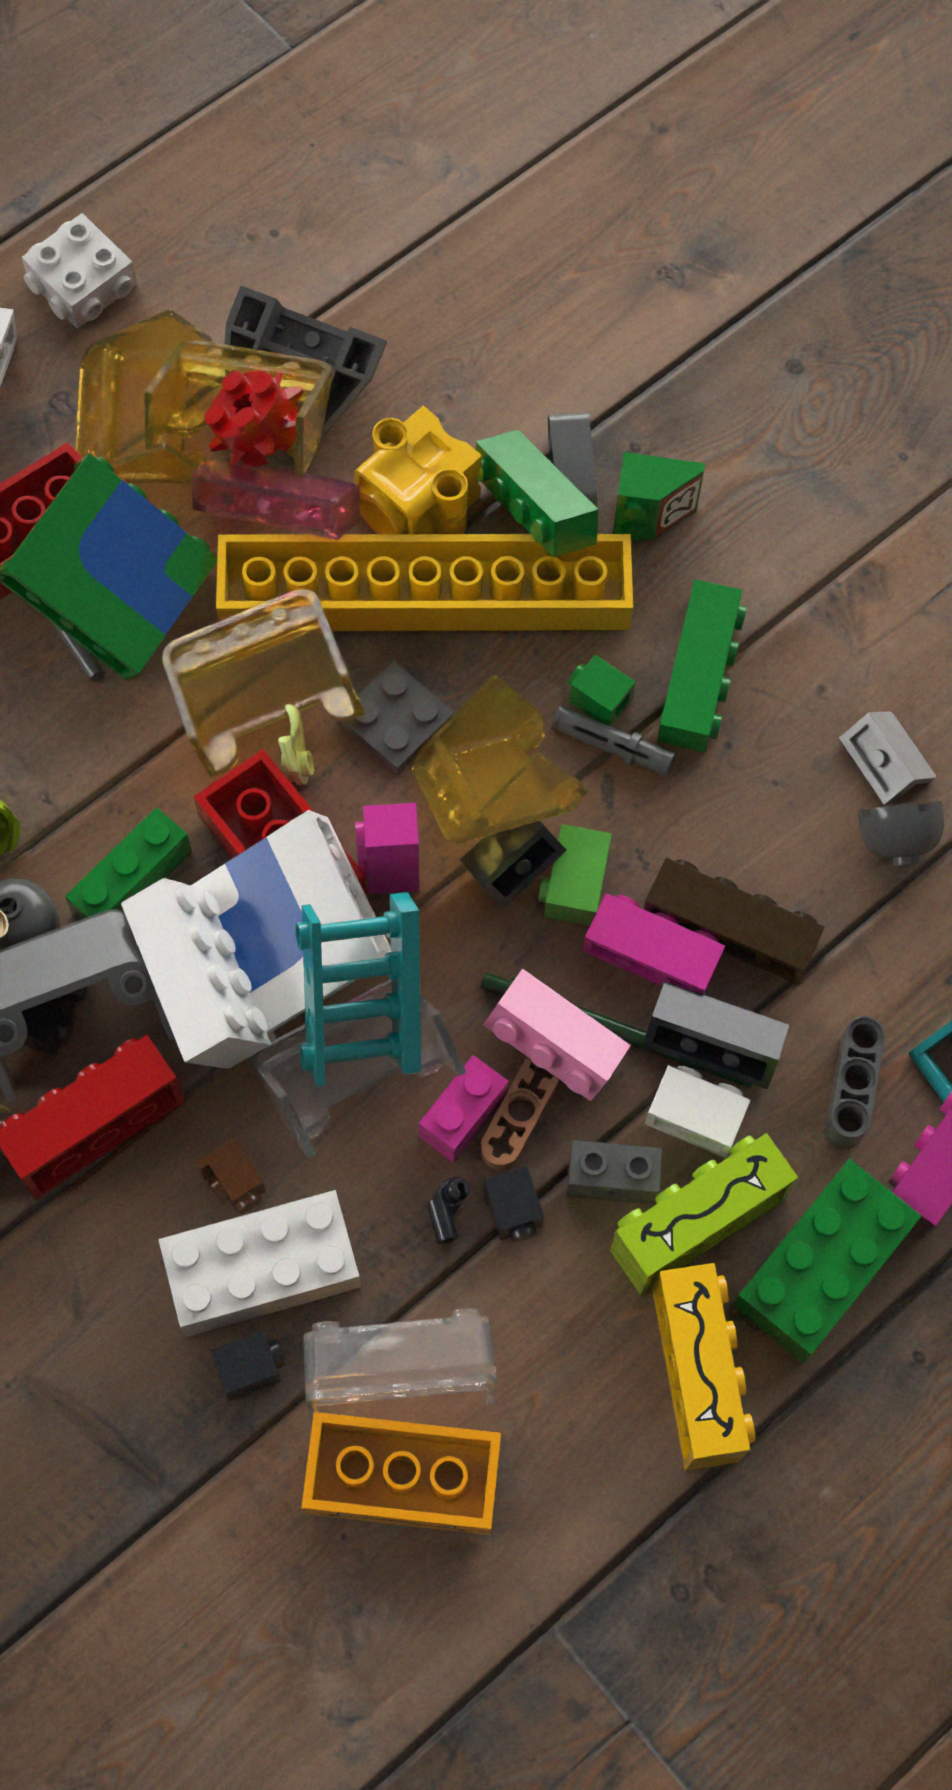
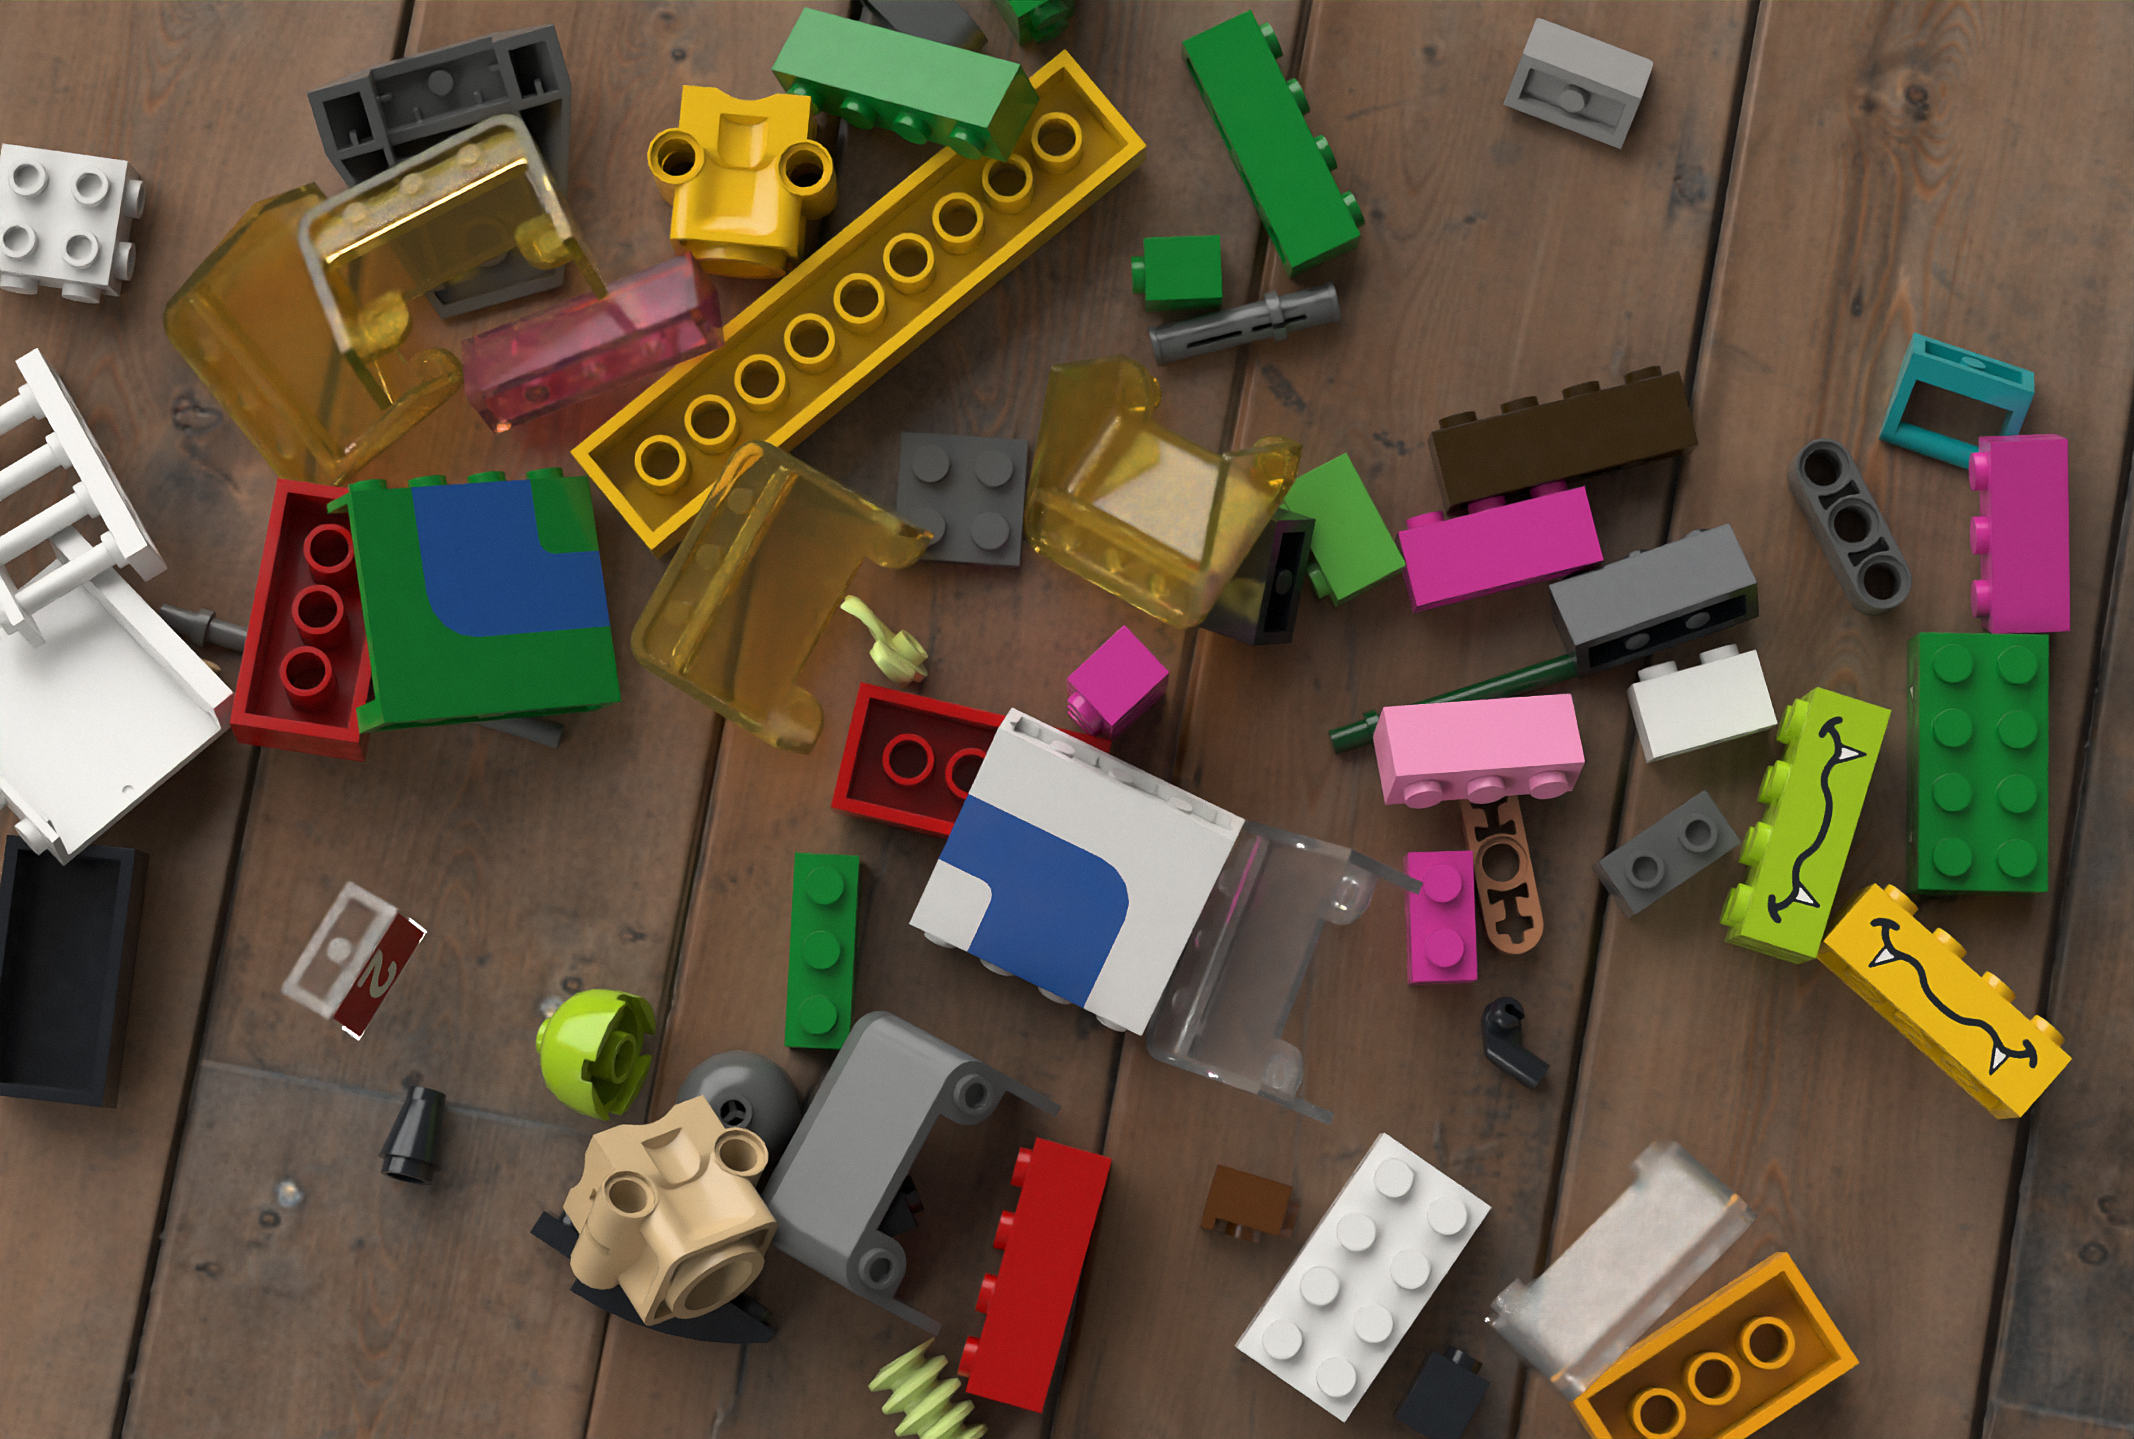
camera: 35 degrees left, 15 degrees up
white brick [121,878,271,1069] -> none
red brick [204,370,304,467] -> none
teal fence [295,892,421,1087] -> none
black brick [483,1167,544,1242] -> none
dark grey cylinder [858,801,944,866] -> none

